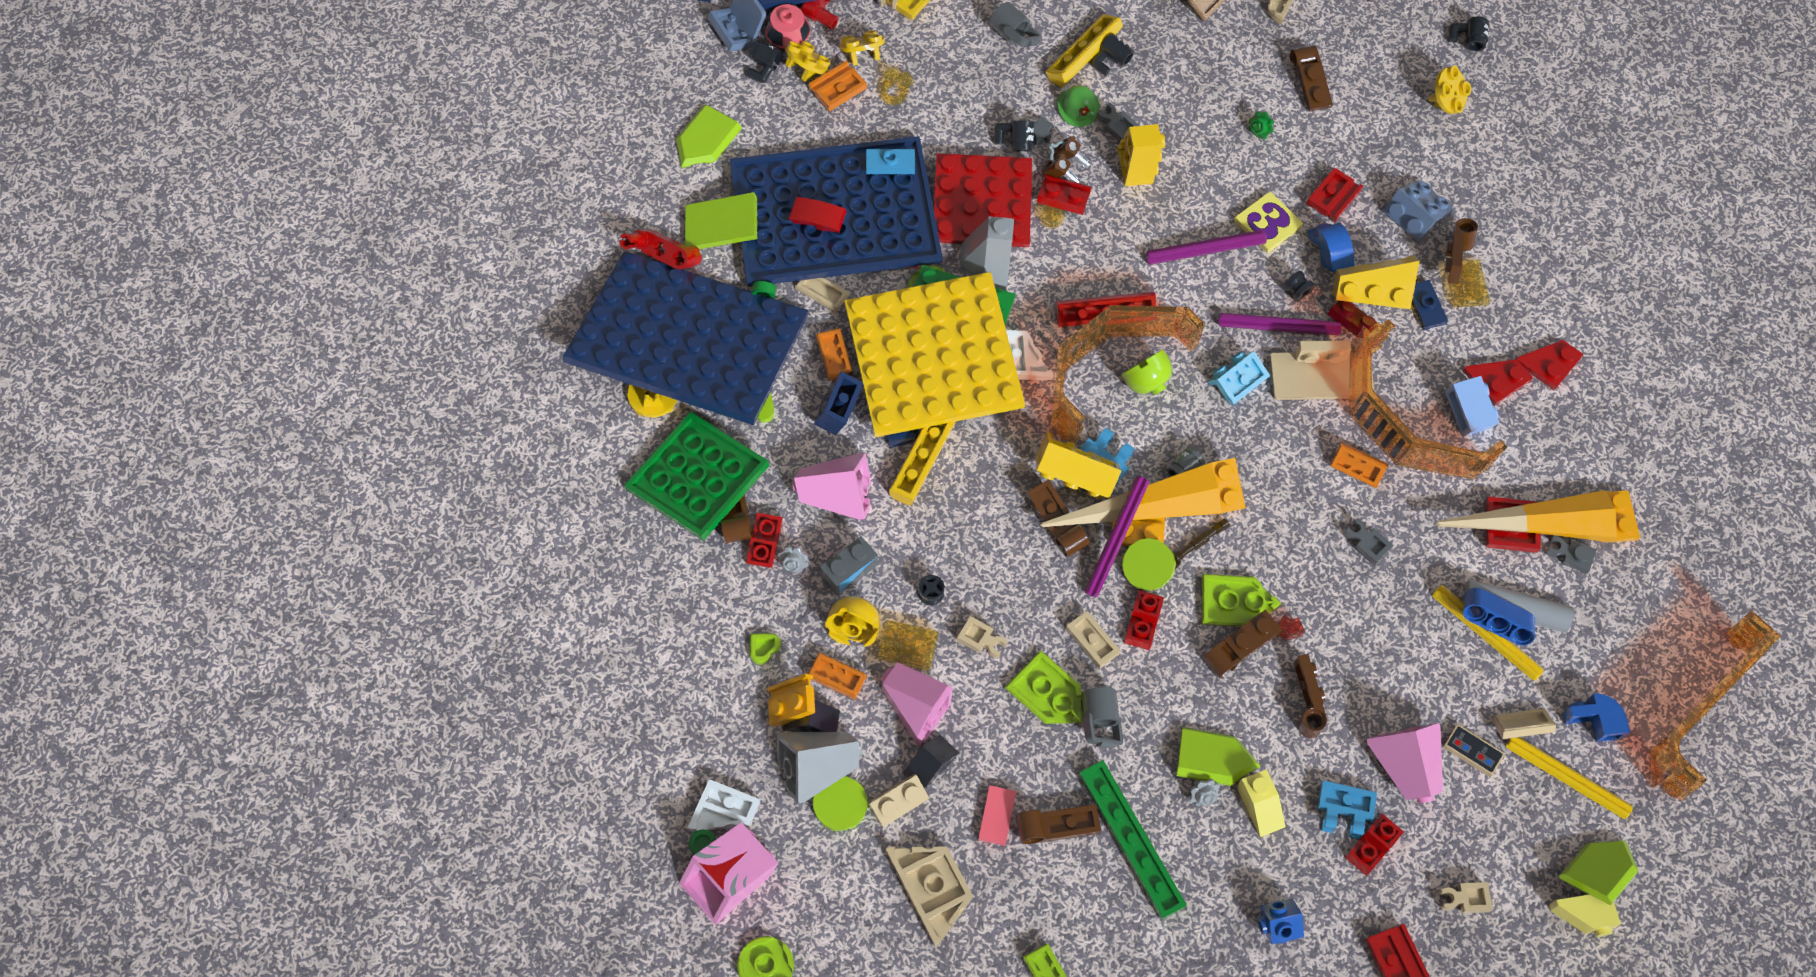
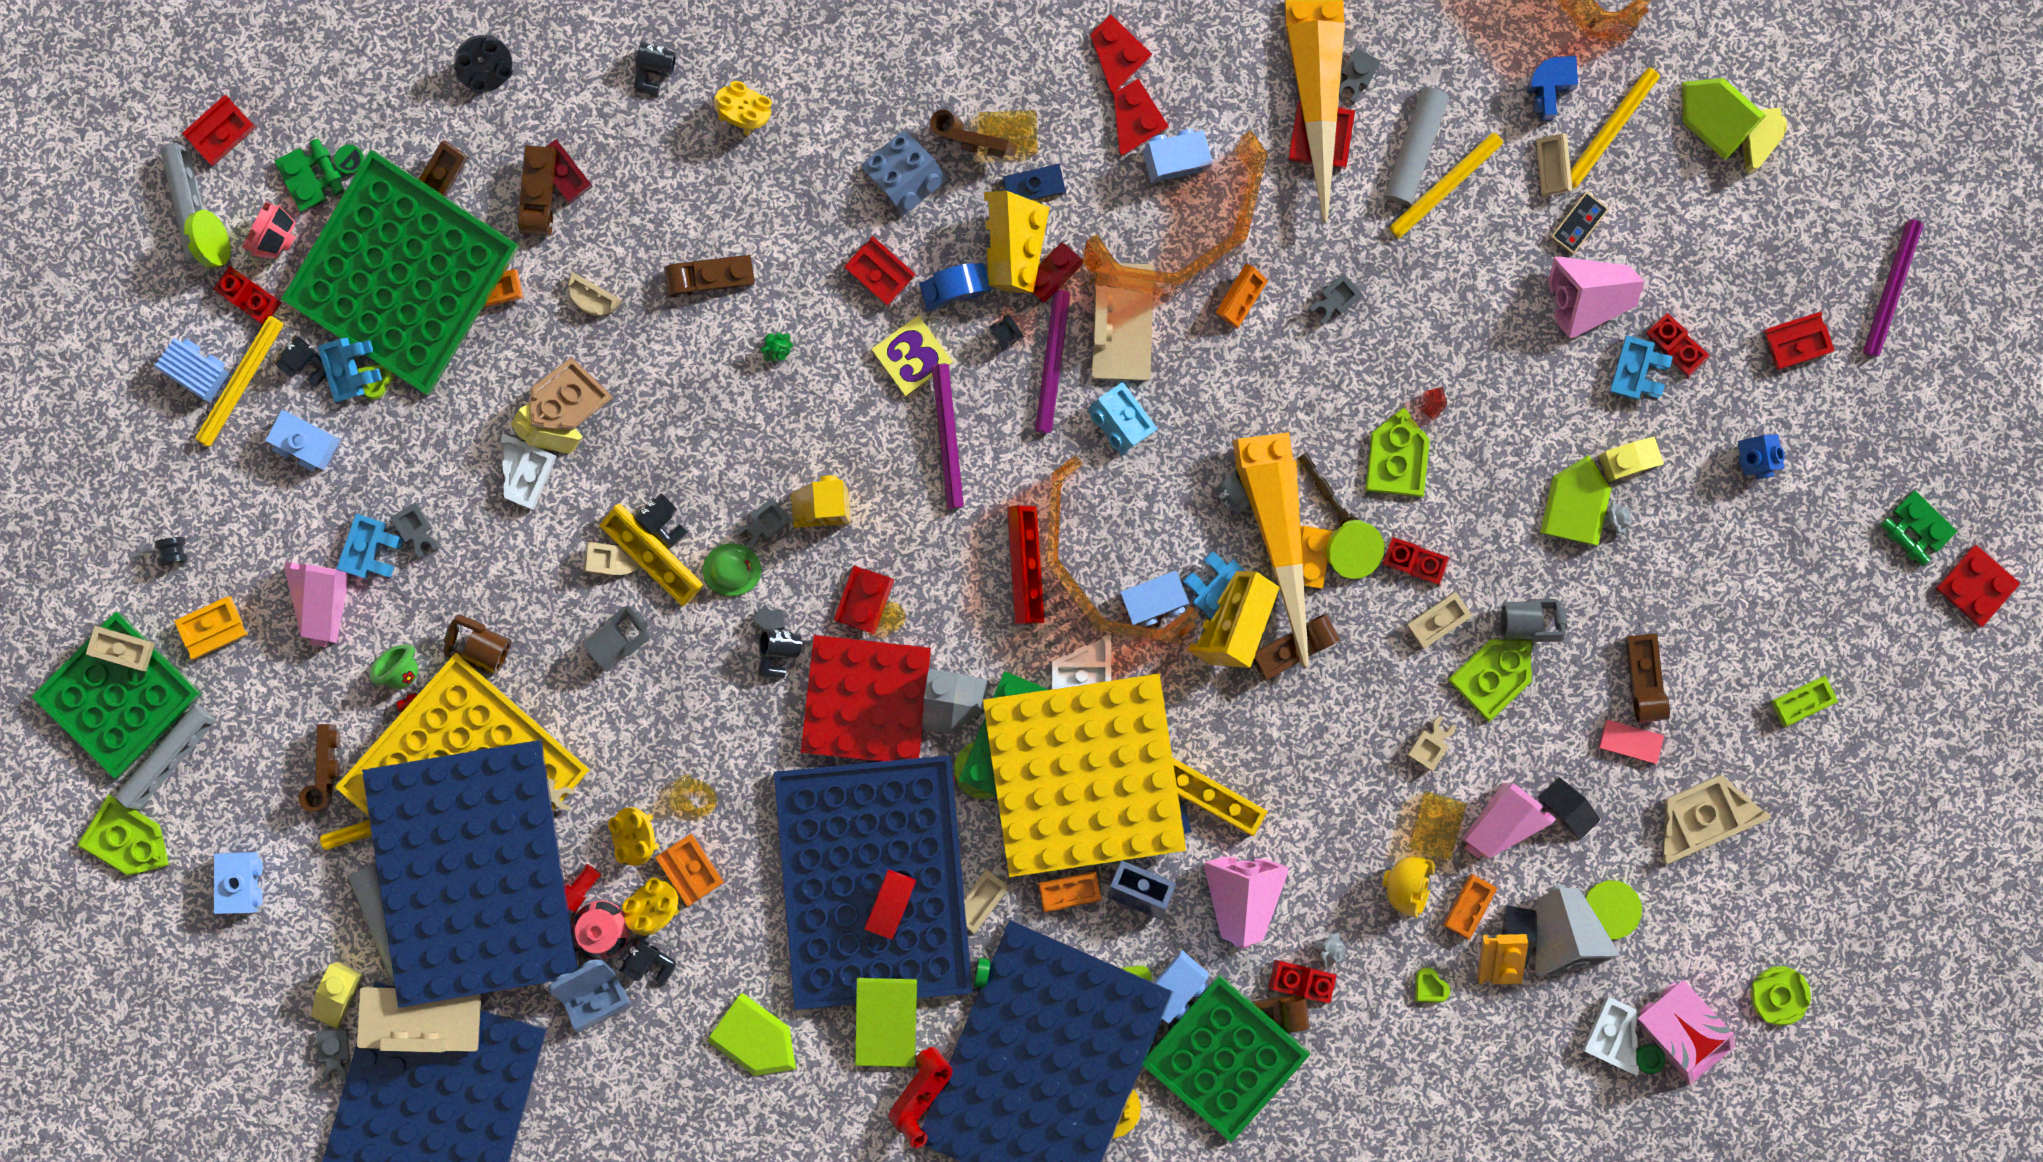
camera: 85 degrees left, 20 degrees up
dark grey brick [820,536,878,596] -> none
dark azure plate [866,149,915,174] -> none
tan plate [867,774,930,827] -> none
black wheel [918,575,945,606] -> none
piece [1042,136,1091,183] -> none
green plate [1079,760,1187,921] -> none
magenta axle [1085,476,1149,598] -> none
lime cylinder [1121,349,1173,396] -> none
reddish brown plate [1203,609,1283,679] -> none
reddish brown plate [1293,654,1327,738] -> none
tan plate [1439,882,1493,914] -> none
blue beam [1463,588,1535,646] -> none
none -> tan plate [583,542,642,576]
none -> light blue brick [1121,570,1189,628]
none -> light blue brick [1154,950,1209,1024]

